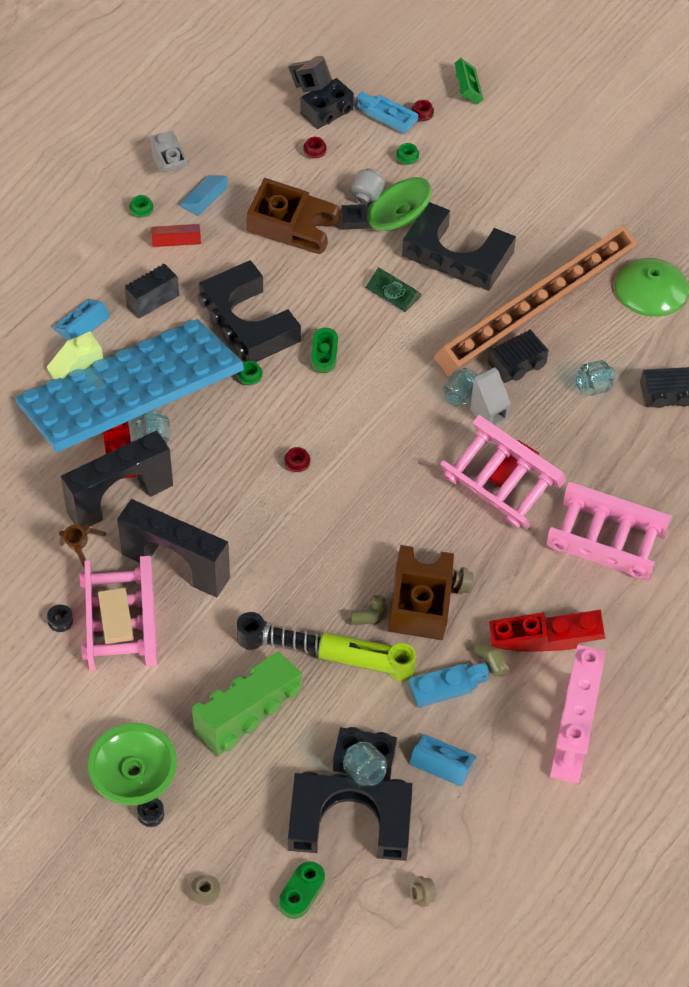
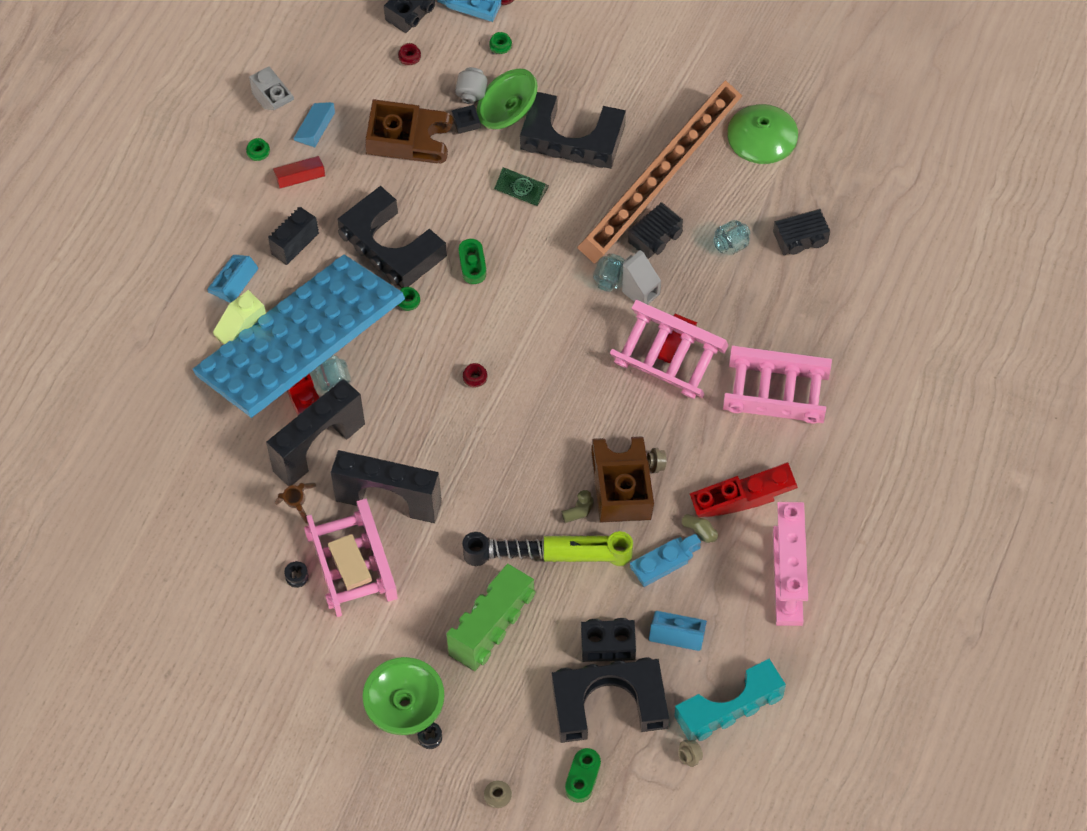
camera: 10 degrees left, 5 degrees up
clear light blue head [343,742,387,786] -> none
none -> teal arch [674,658,786,741]

